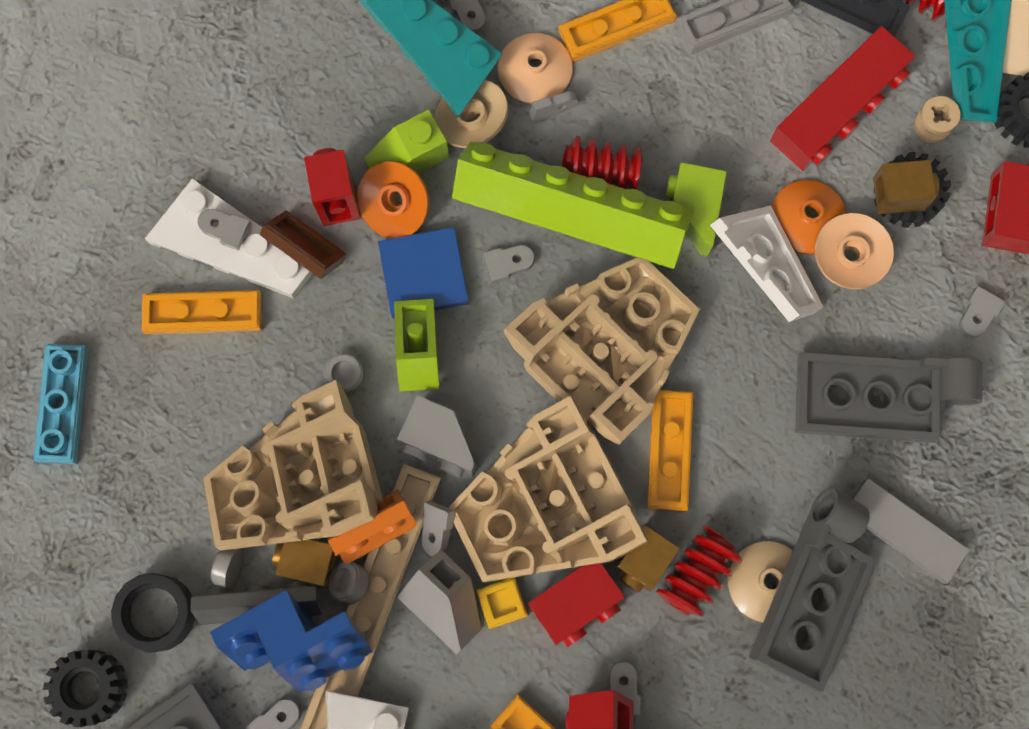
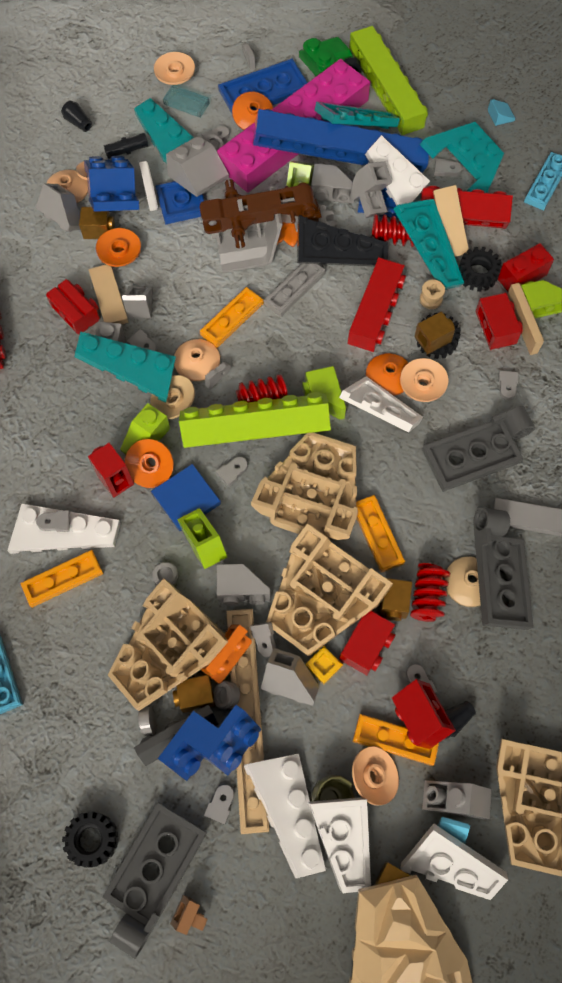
camera: 25 degrees left, 10 degrees down
black tyre [111,573,195,653] -> none
reddish brown tile [260,210,346,279] -> none

